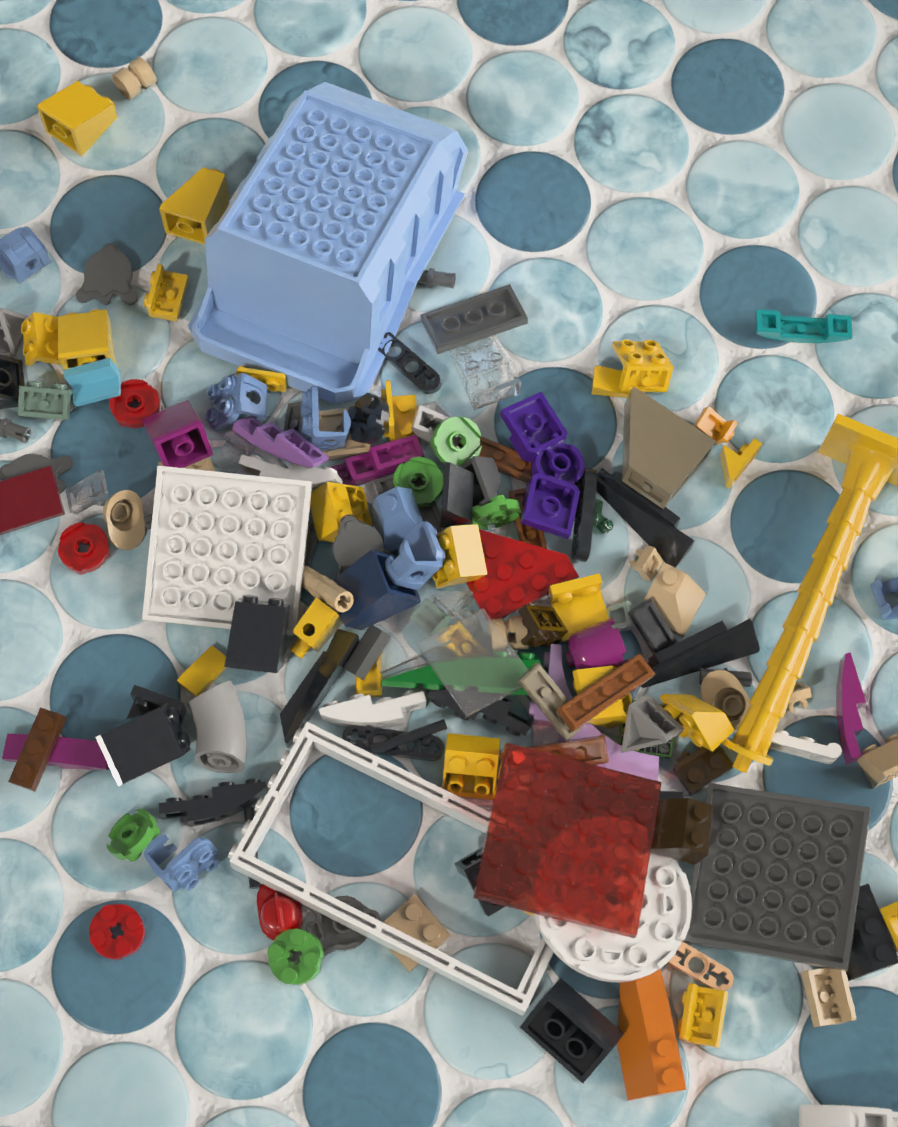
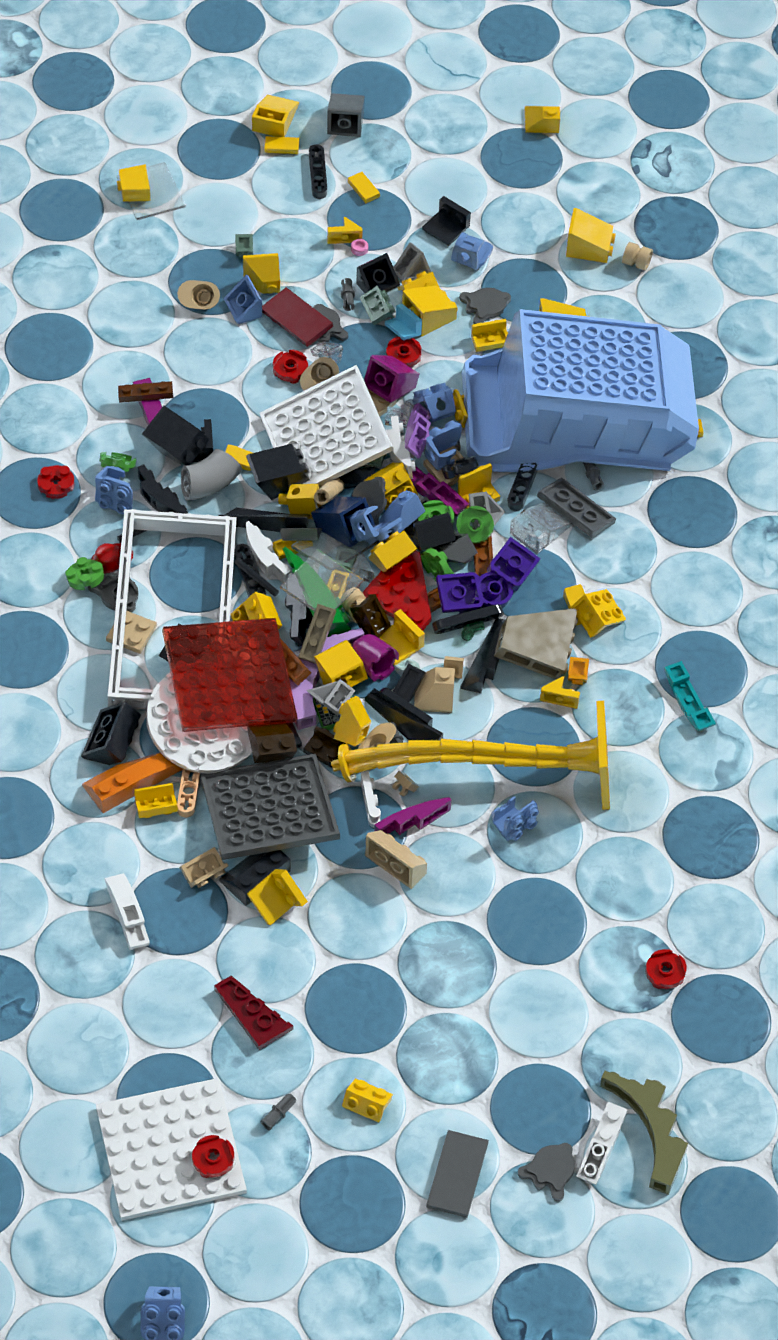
camera: 65 degrees right, 15 degrees down
dark orange tile [557,653,655,732] -> none

